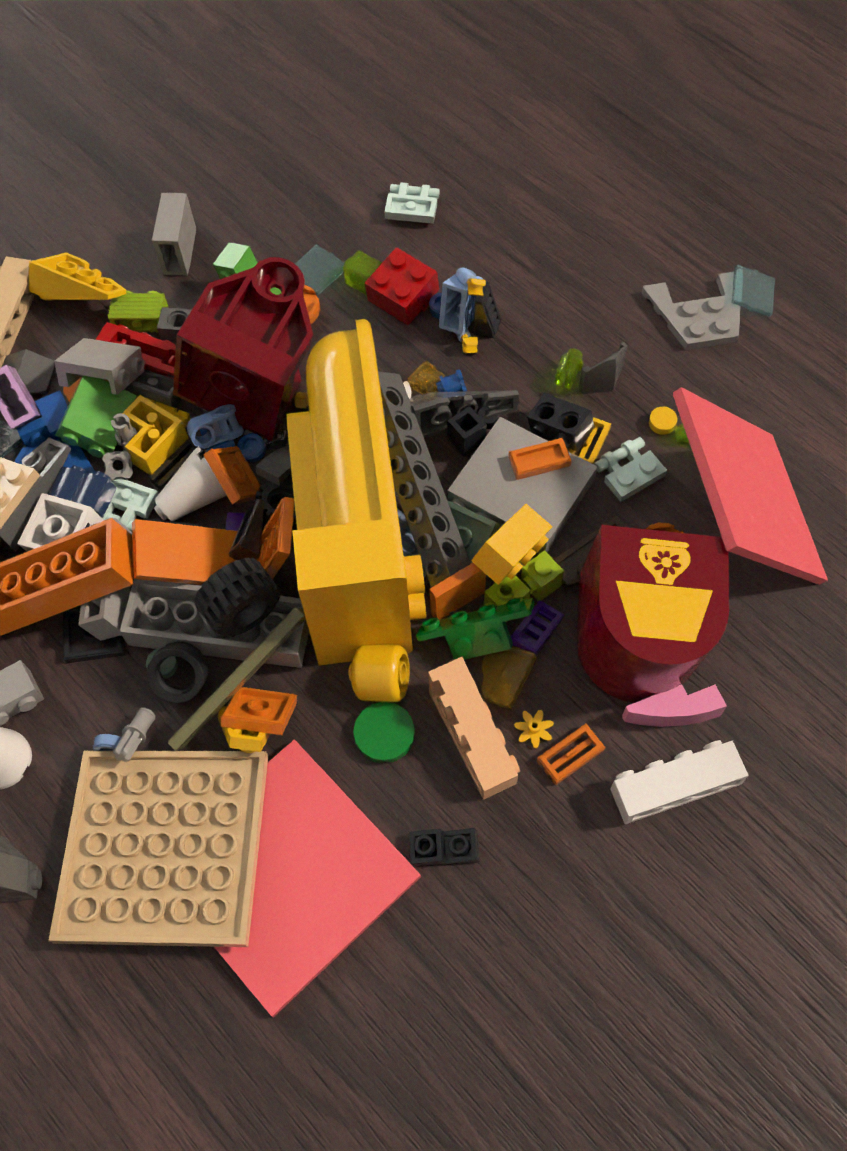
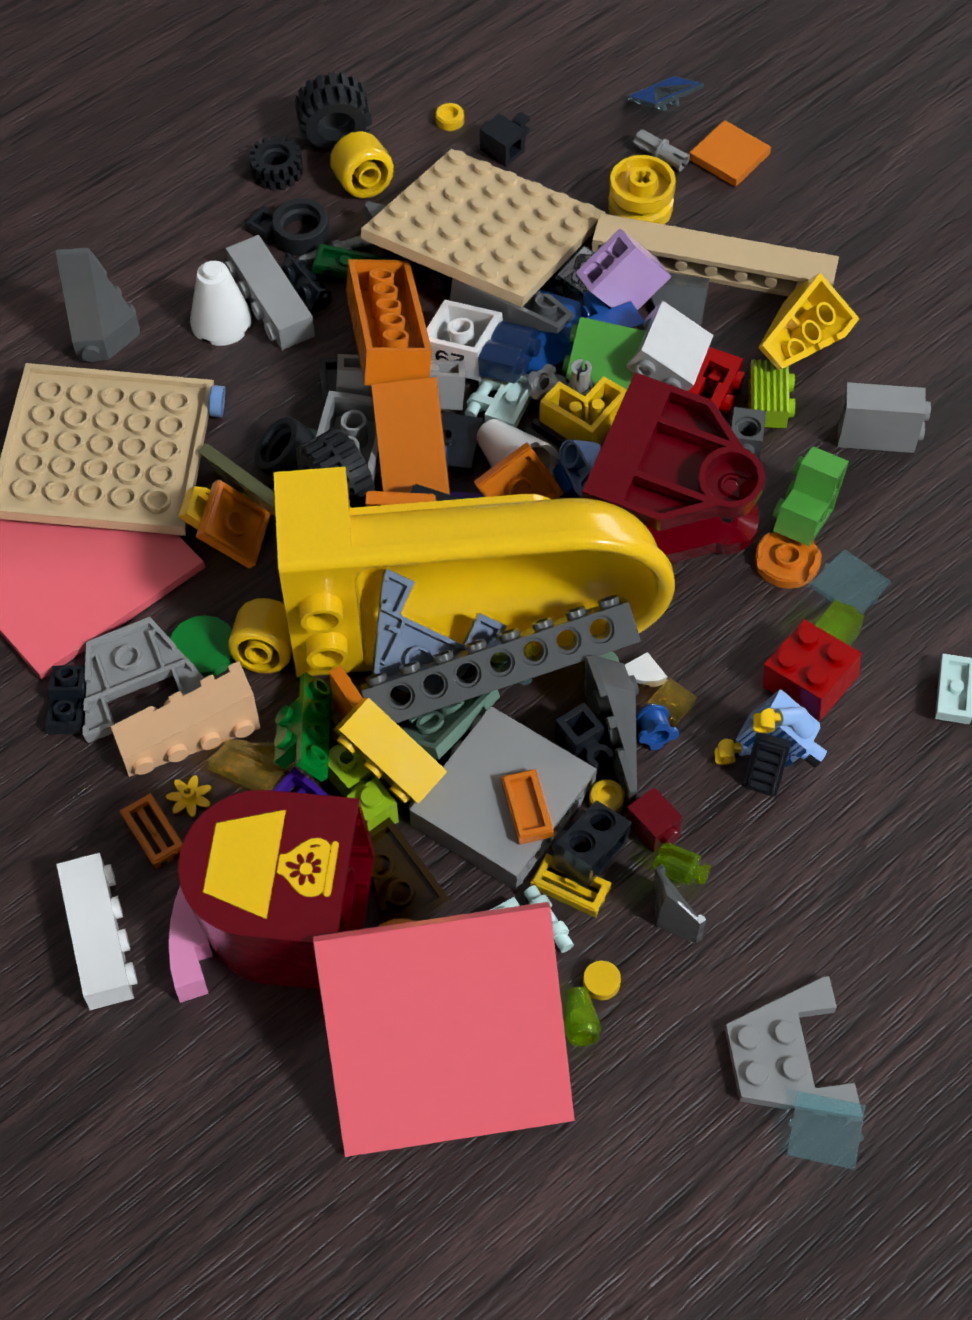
camera: 90 degrees right, 5 degrees down
light grey axle [113,708,155,762] -> none
none -> light grey wing [83,617,205,743]
none -> yellow tile [589,779,625,813]
none -> dark red brick [626,787,683,853]

